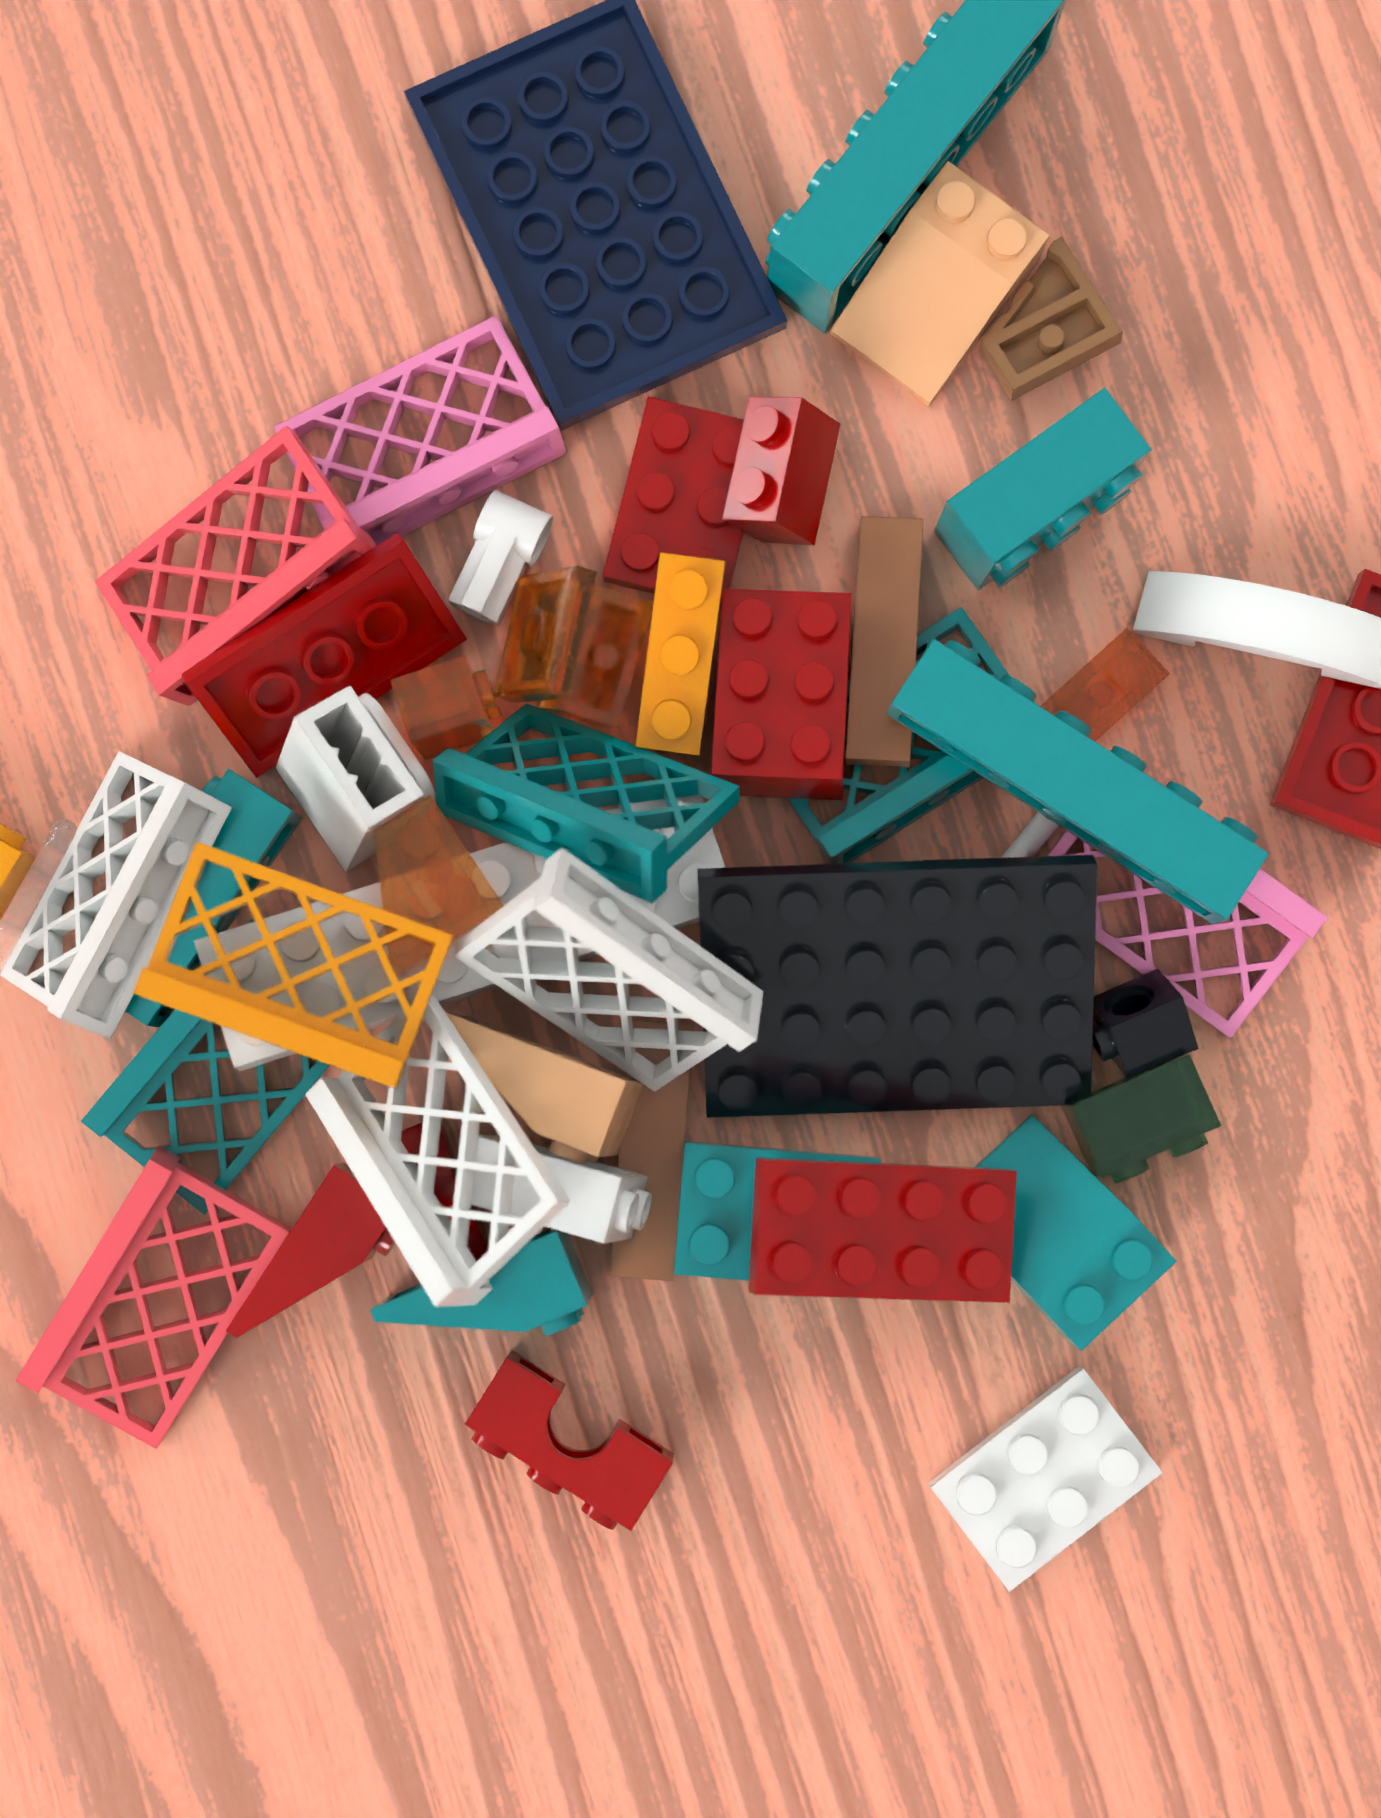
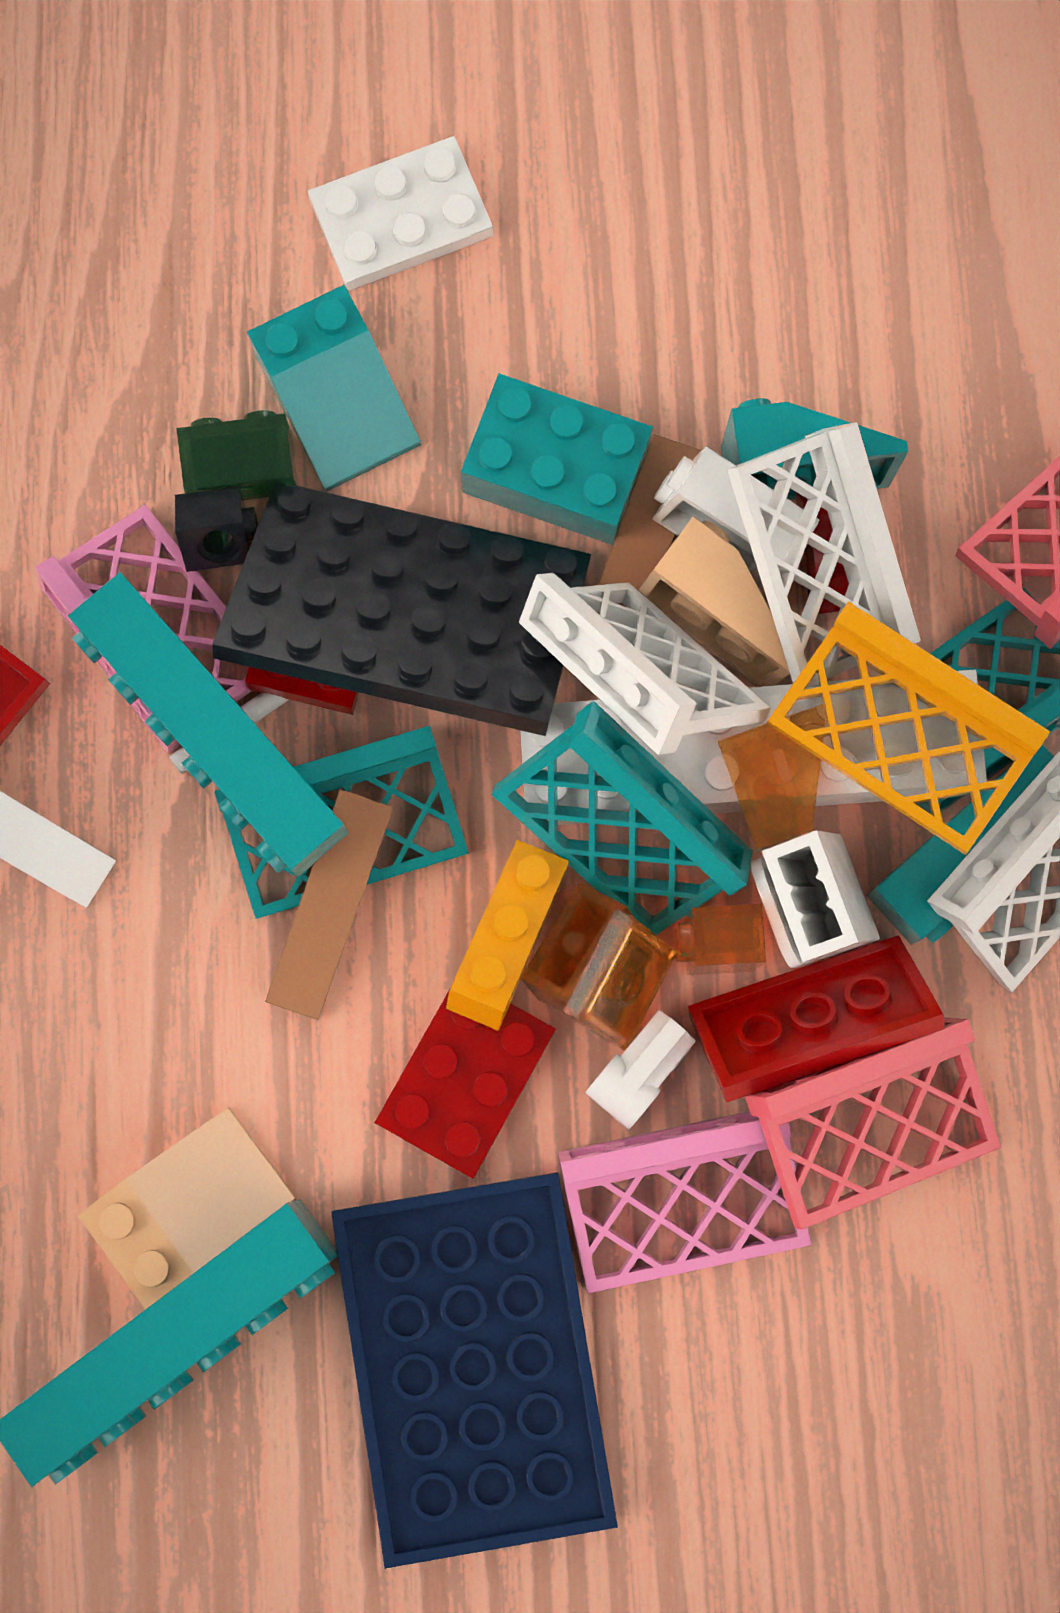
camera: 165 degrees left, 5 degrees down
red slope [226,1163,396,1338] -> none
red arch [464,1350,674,1531] -> none
red brick [711,589,852,800] -> none
red brick [722,397,841,545] -> none
red plate [748,1158,1017,1303] -> none
teal brick [934,387,1152,591] -> none
medium nougat wing [980,237,1123,401] -> none
clear orange plate [1040,627,1170,741] -> none

